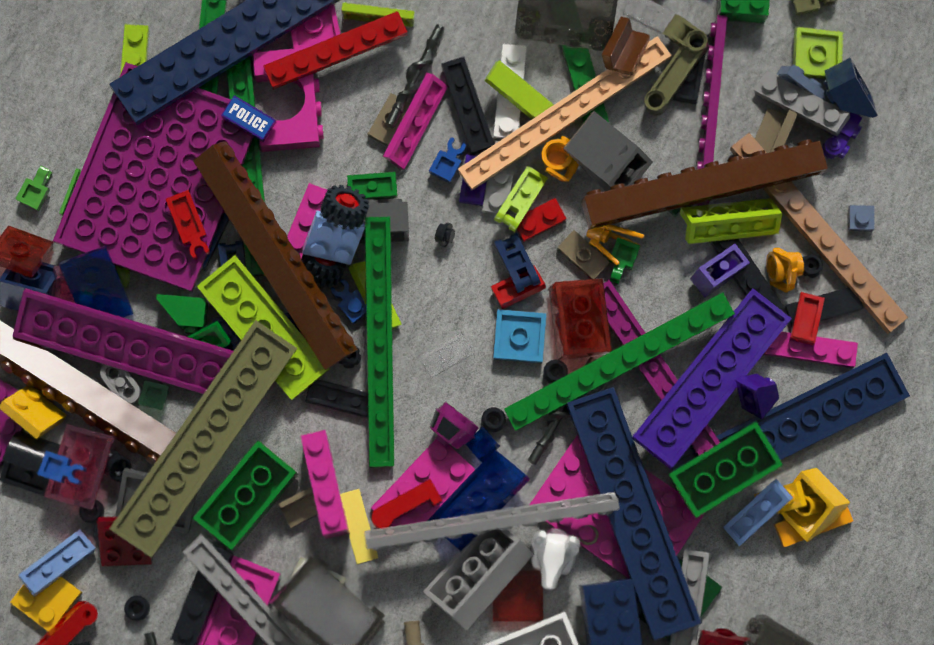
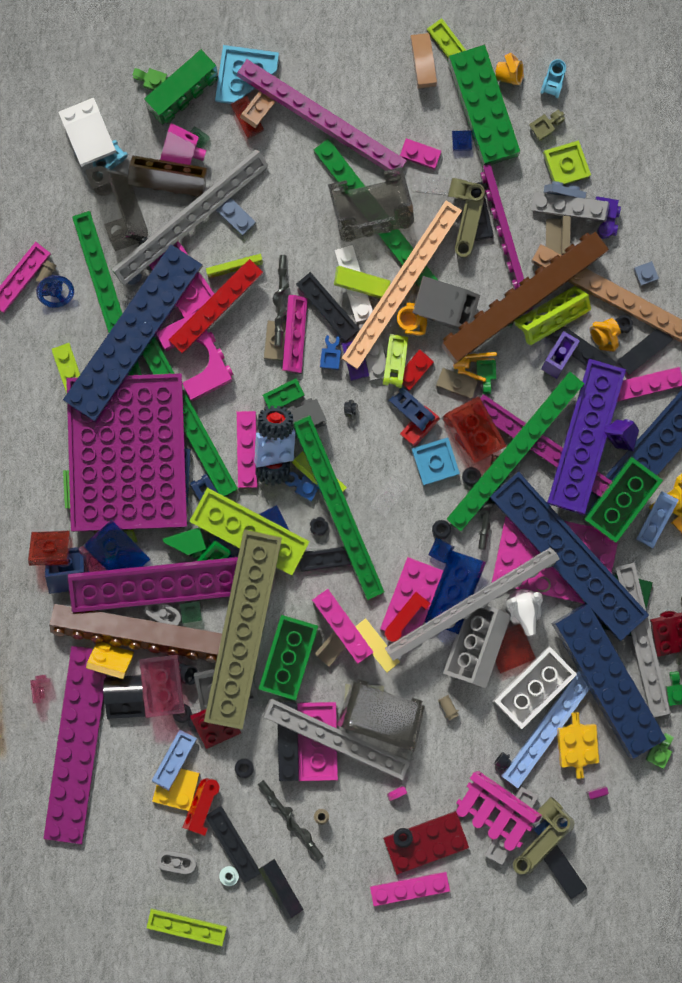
camera: 20 degrees left, 5 degrees up
bright green plate [16,166,53,211] -> none
blue plate [37,451,87,485] -> none
red plate [166,190,210,260] -> none
reddish brown brick [193,141,358,370] -> none
tile [221,95,276,142] -> none
magenta cone [430,402,479,449] -> none
reddish brown panel [602,16,650,75] -> none
red tile [790,292,825,346] -> none
dark blue slope [823,57,878,118] -> none

